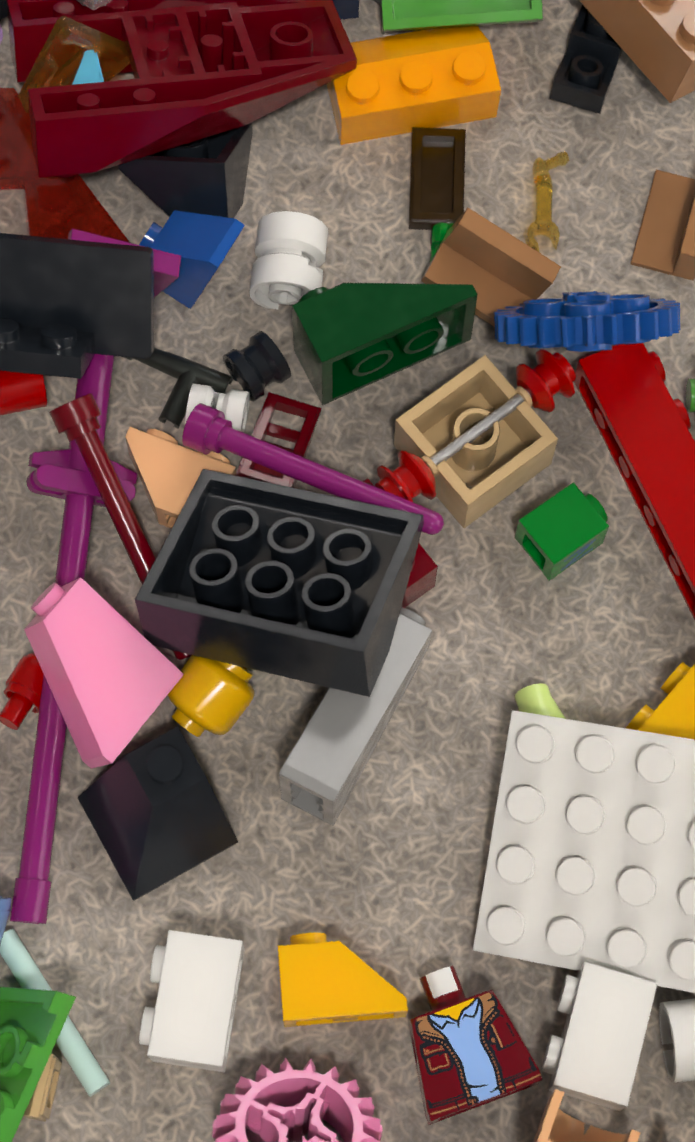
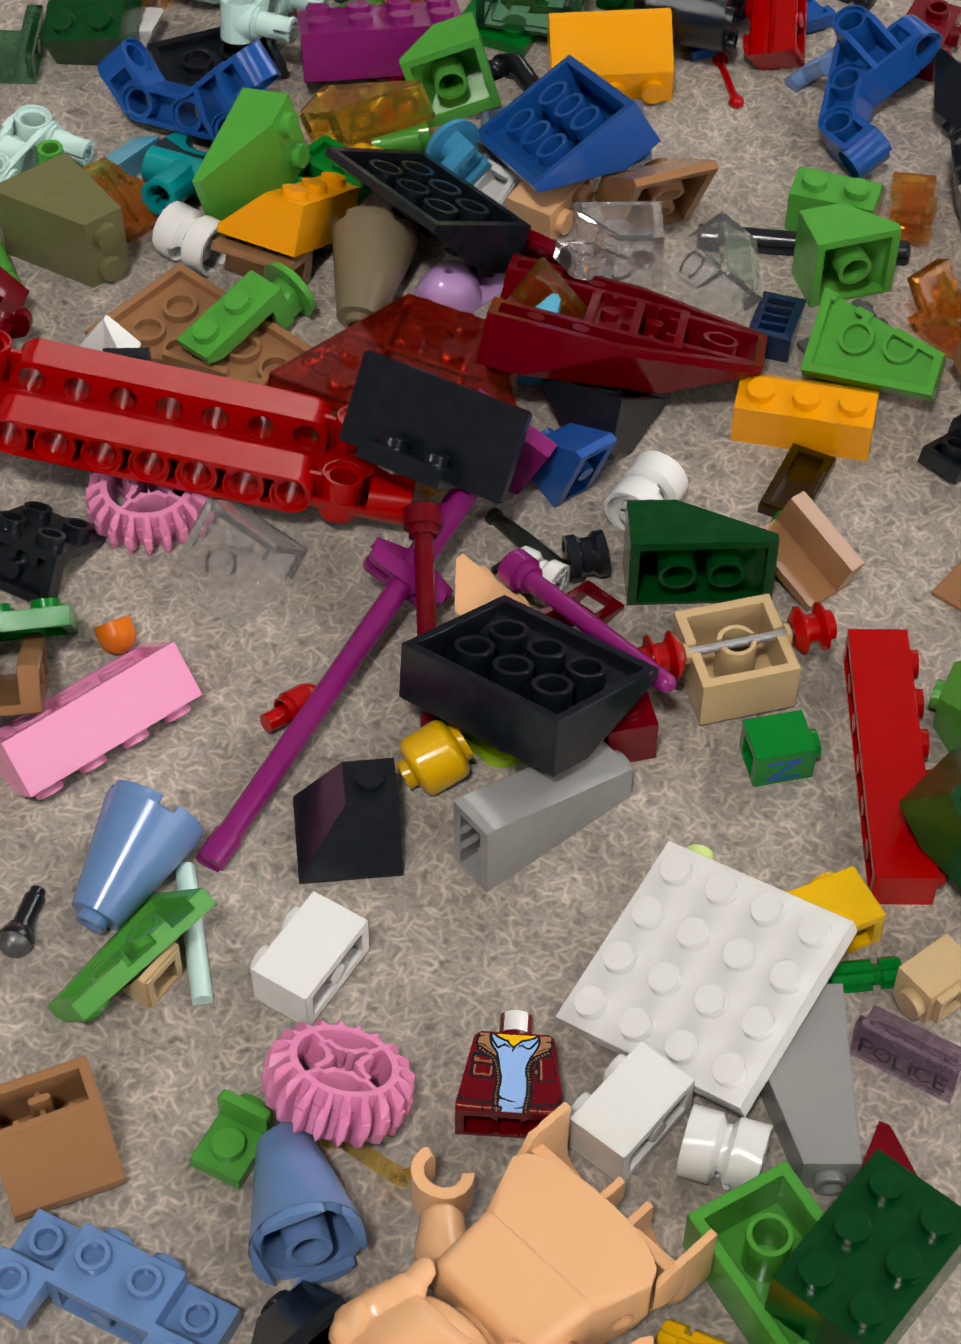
camera: 25 degrees right, 20 degrees down
bright pink slope [24,577,184,769] -> none
yellow slope [278,932,408,1027] -> none
blue gear [494,291,680,352] -> none
clear yellow piece [525,152,569,252] -> none

